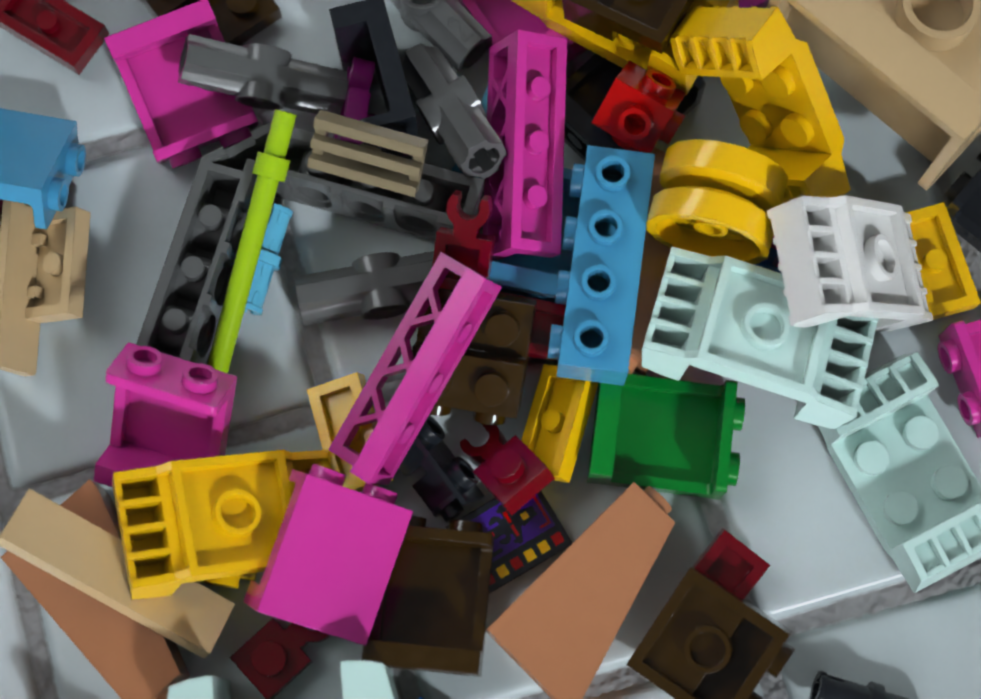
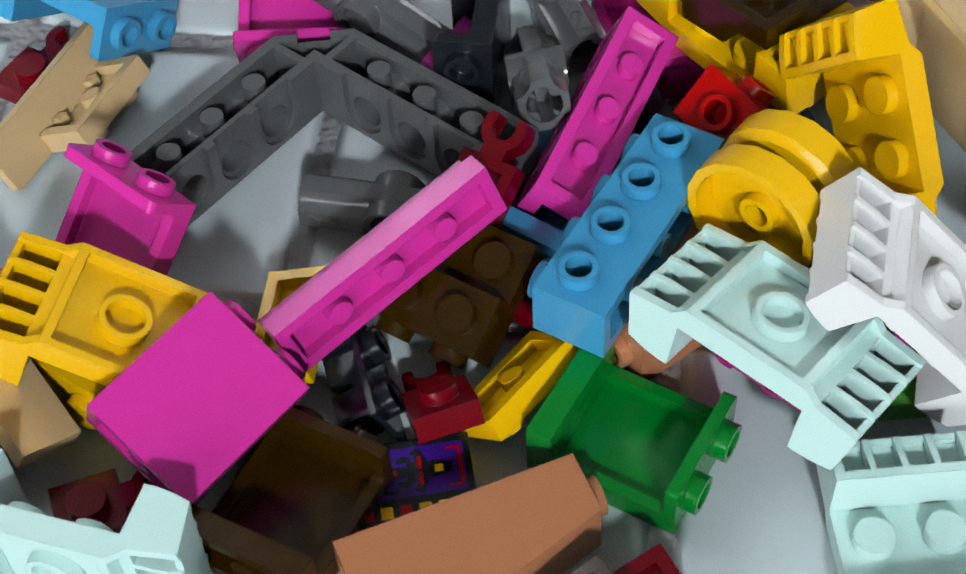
camera: 25 degrees right, 25 degrees down
lime bar [207,109,297,373] -> none
medium azure pin [244,203,293,316] -> none
dark tan tile [307,110,429,197] -> none

